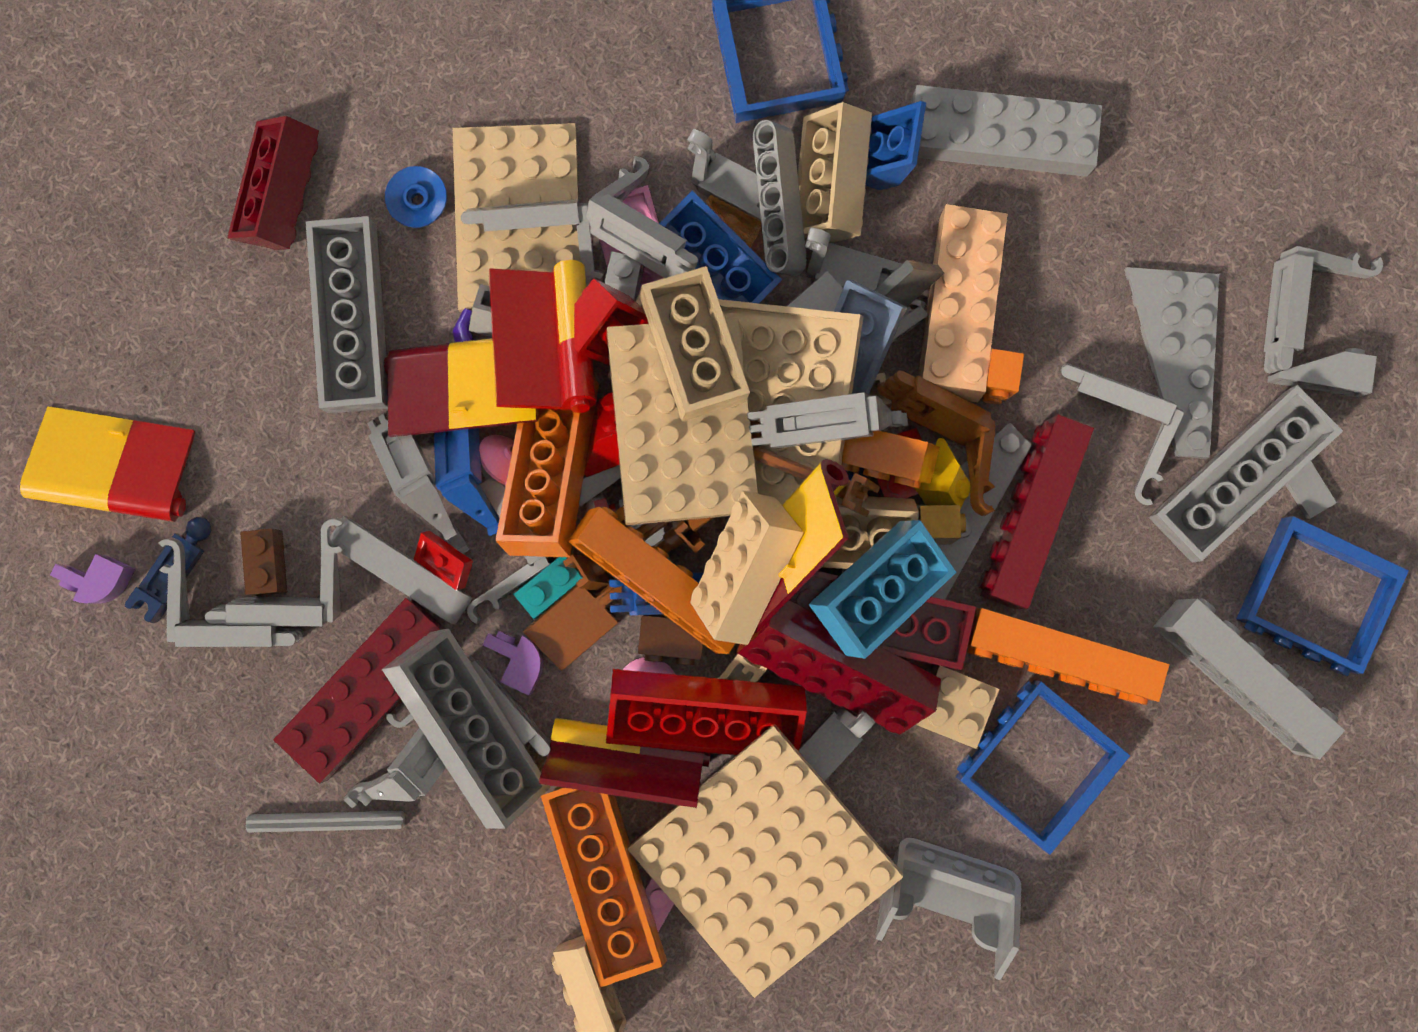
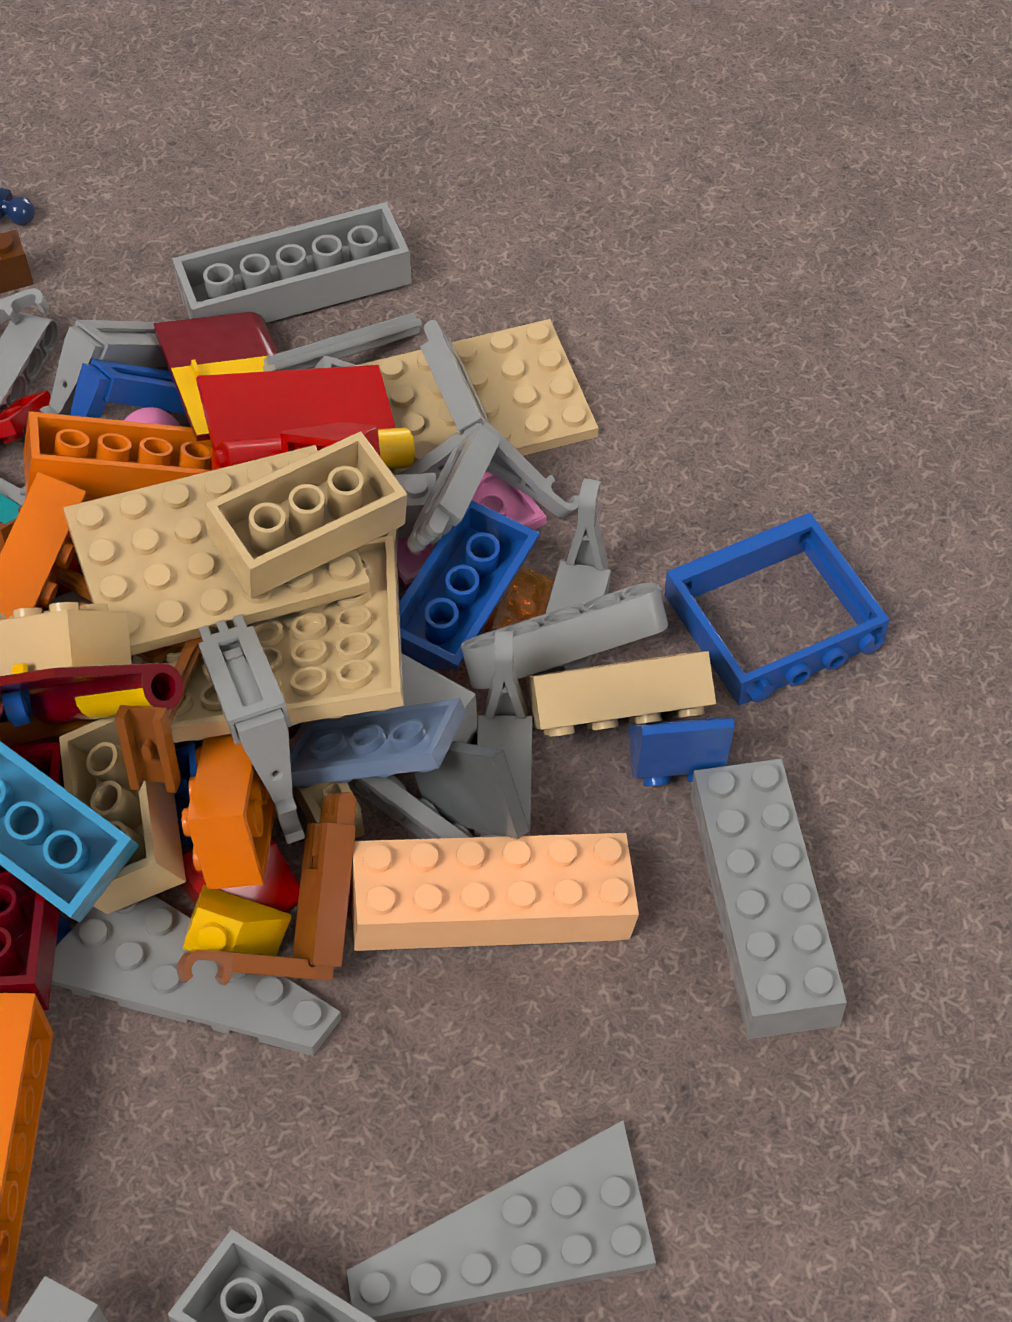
camera: 80 degrees right, 30 degrees down
door [20,406,195,522] -> none
dark red slope [227,116,319,250] -> none
blue dish [385,166,447,228] -> none
pearl gold brick [918,505,966,545] -> none
dark red brick [978,414,1094,609] -> none
orange brick [982,349,1024,404] -> none
light grey hinge [1061,363,1184,505] -> none
none -> light grey axle [262,313,422,372]

